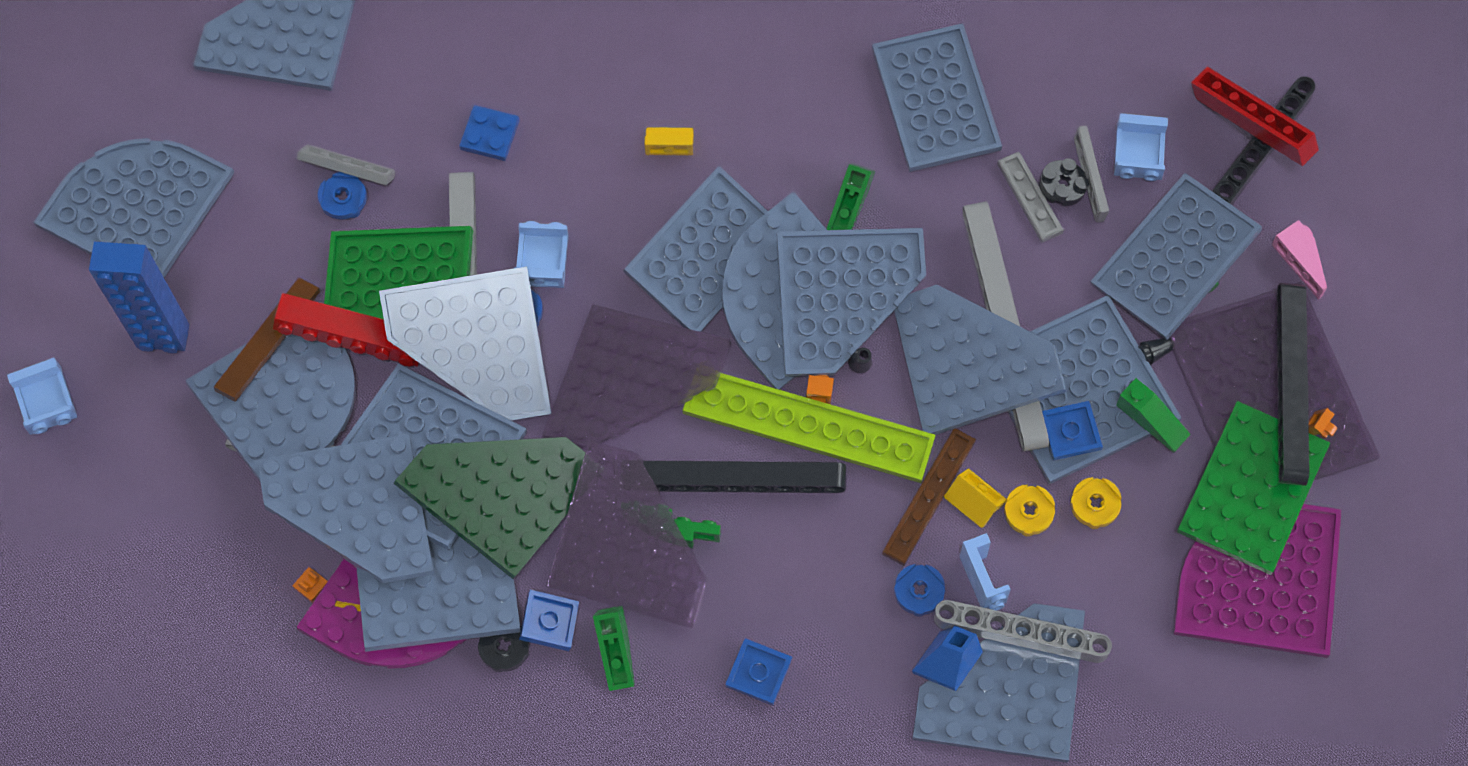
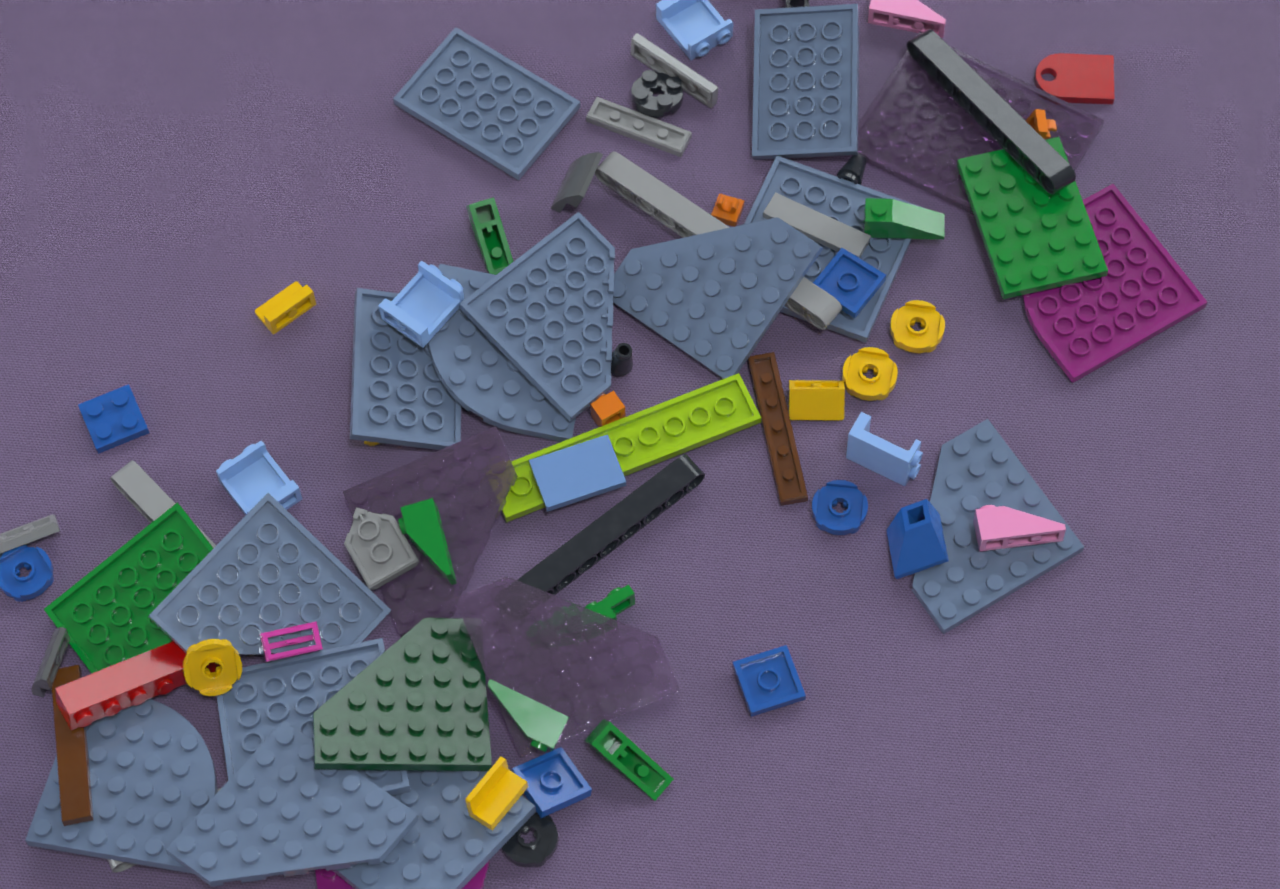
camera: 40 degrees left, 5 degrees down
light grey beam [934,600,1112,663] -> none
none -> dark grey slope [32,627,70,697]
none -> yellow plate [183,639,242,696]
none -> dark pink tile [259,621,323,662]
none -> light grey tile [344,508,419,590]
none -> light blue panel [378,261,464,348]
none -> green slope [398,498,457,585]
none -> yellow panel [465,756,528,831]
none -> slope [487,679,569,753]
none -> medium blue tile [529,434,626,512]
none -> dark grey slope [551,152,603,213]
none -> orange tile [711,193,744,227]
none -> light grey tile [763,192,871,258]
none -> bright pink slope [973,505,1066,552]
none -> tile [1035,53,1114,105]

